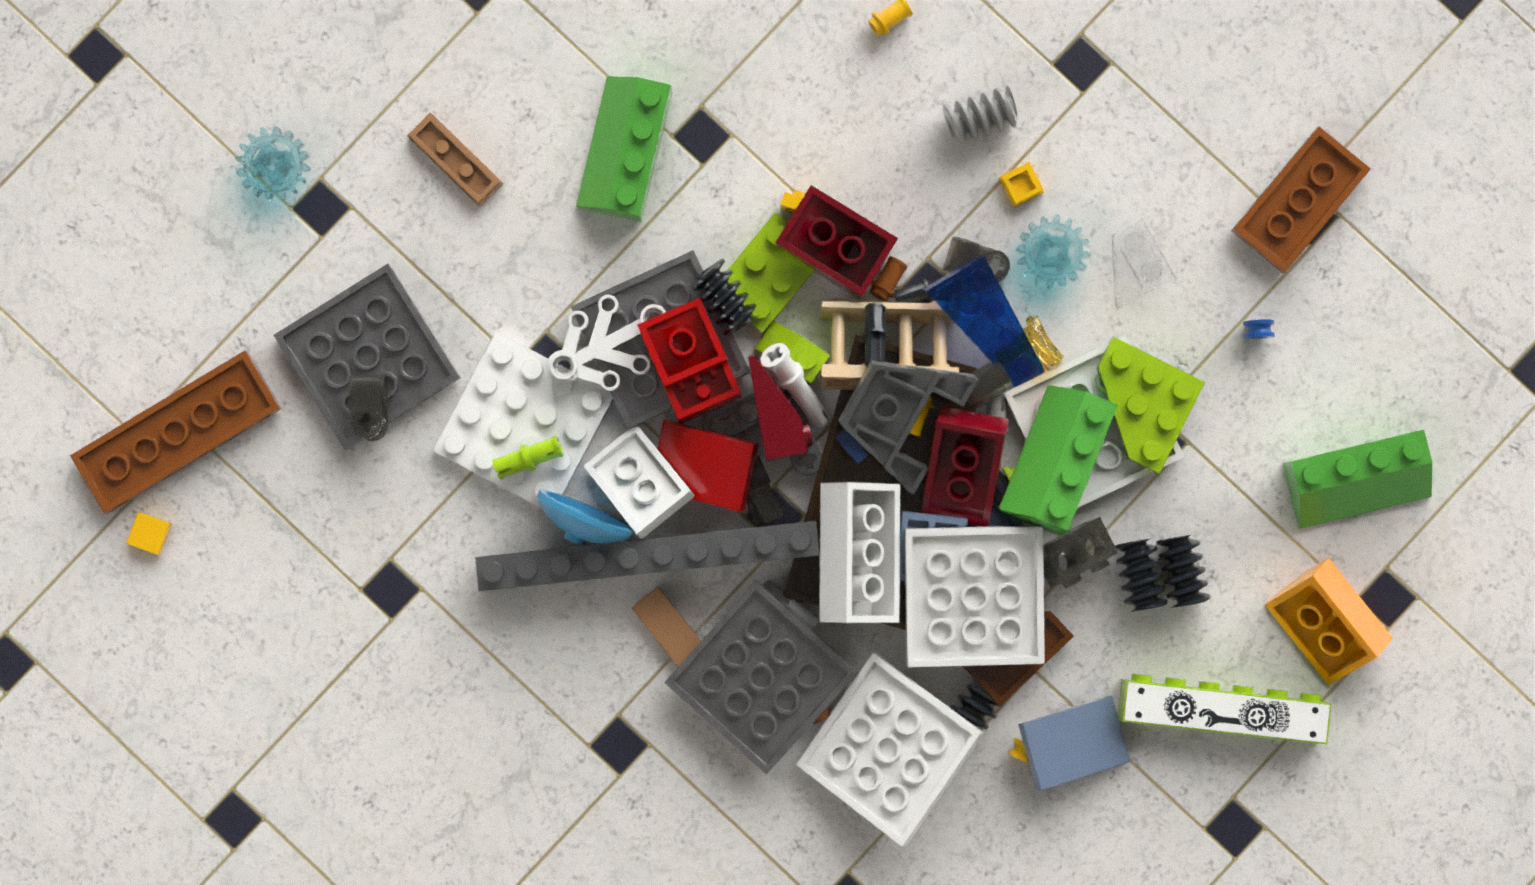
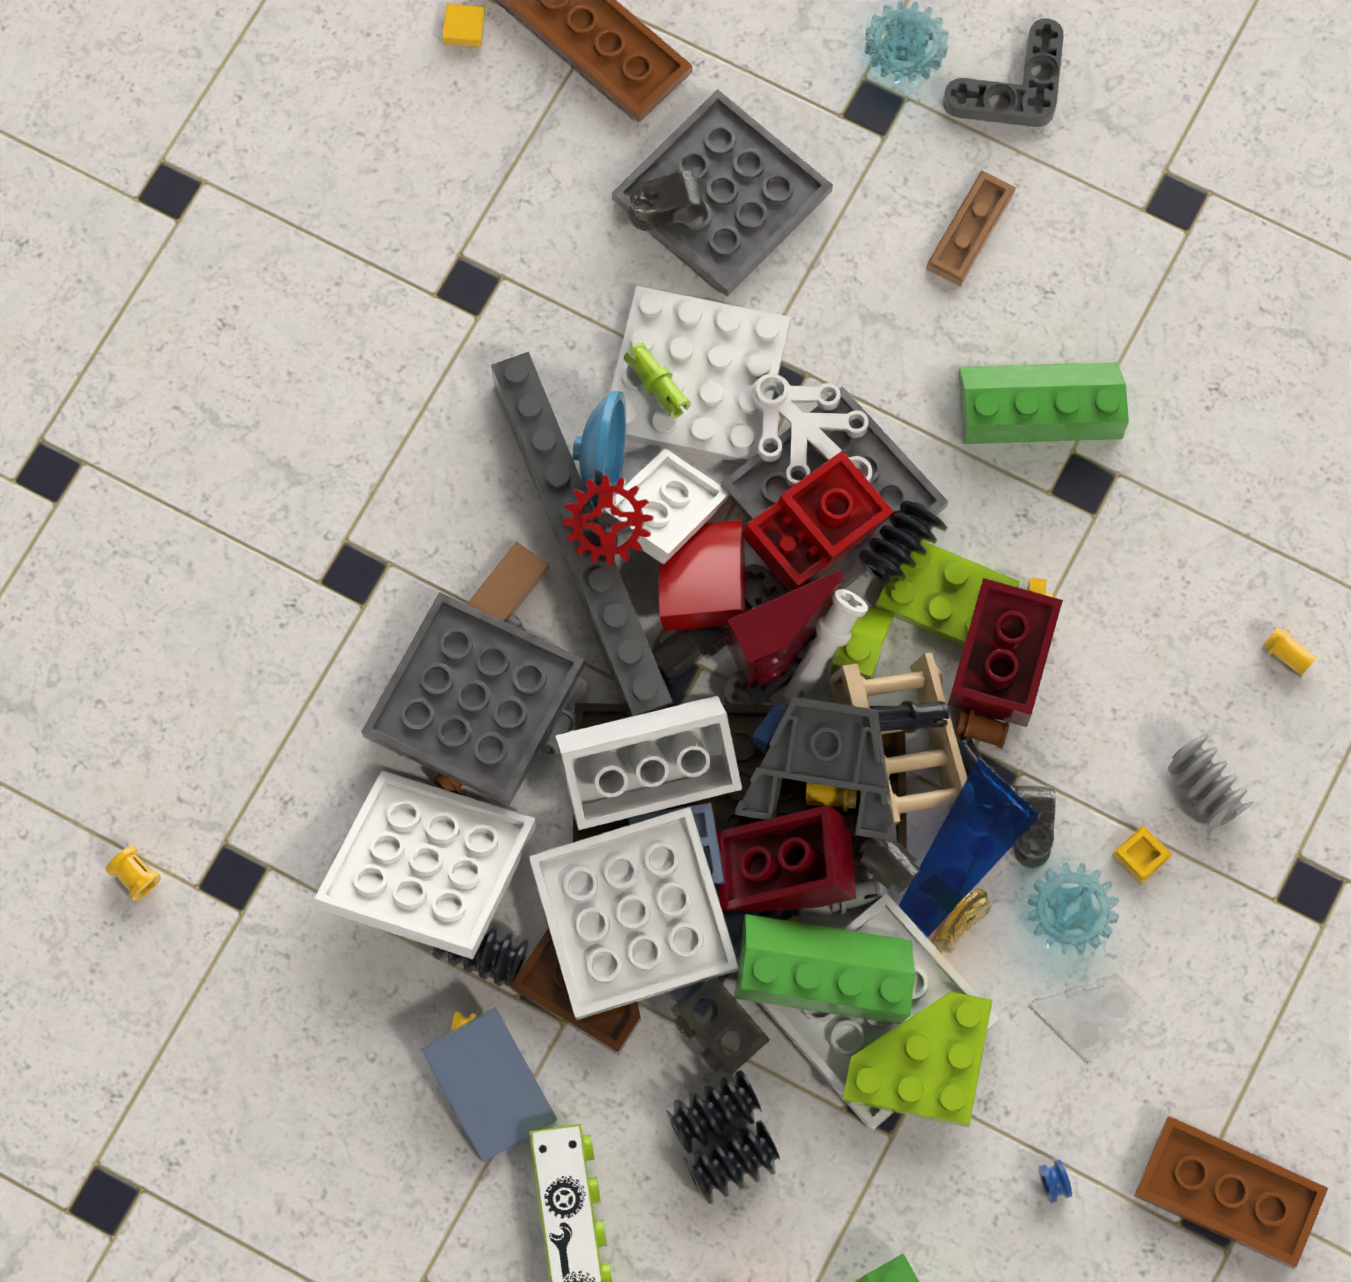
camera: 75 degrees right, 15 degrees down
none -> red gear [563,475,654,565]
none -> dark grey beam [943,18,1064,127]

